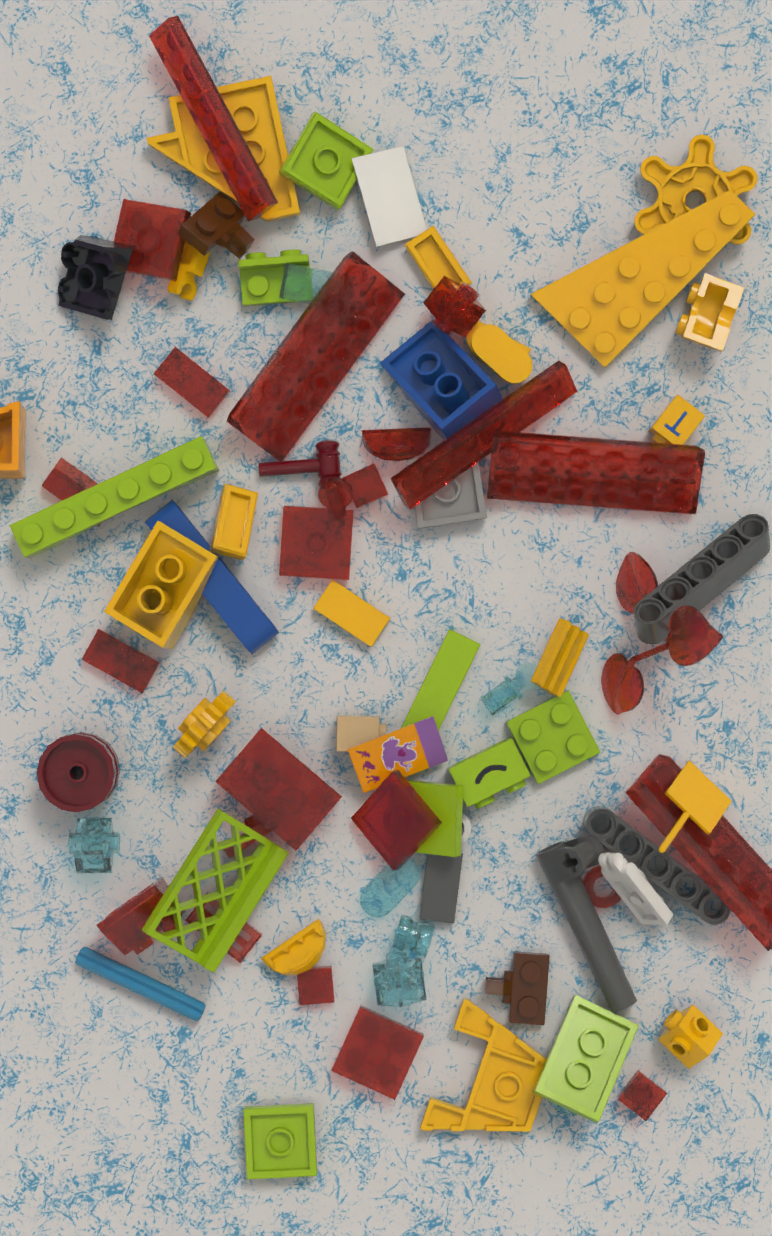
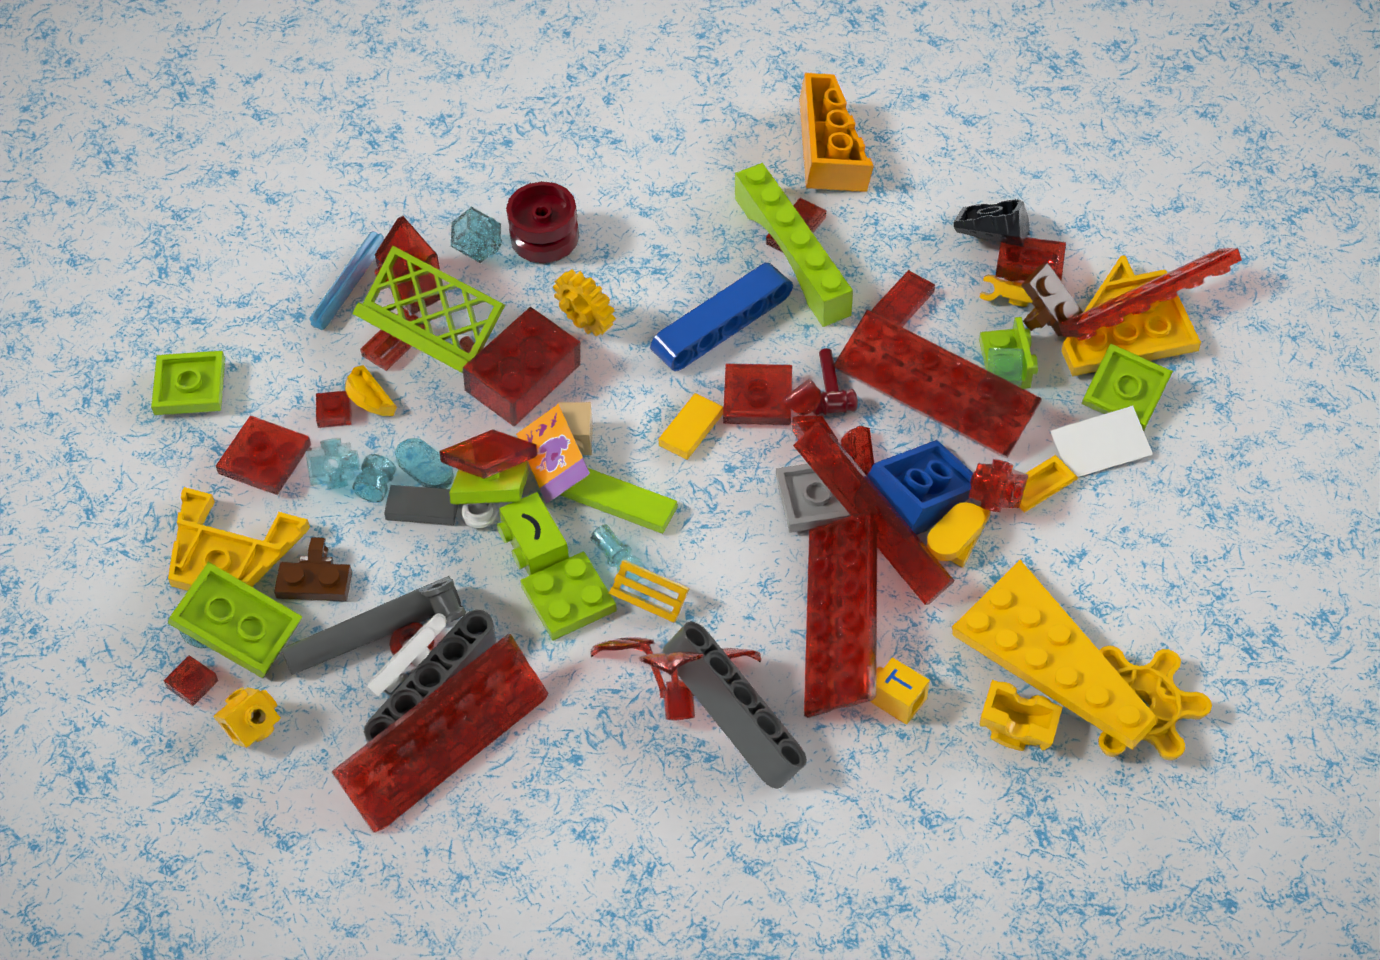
camera: 90 degrees right, 35 degrees down
clear red tile [82,629,160,693] -> none
yellow slope [104,521,218,649] -> none
yellow tile [210,484,258,561] -> none
yellow piece [658,760,732,853] -> none

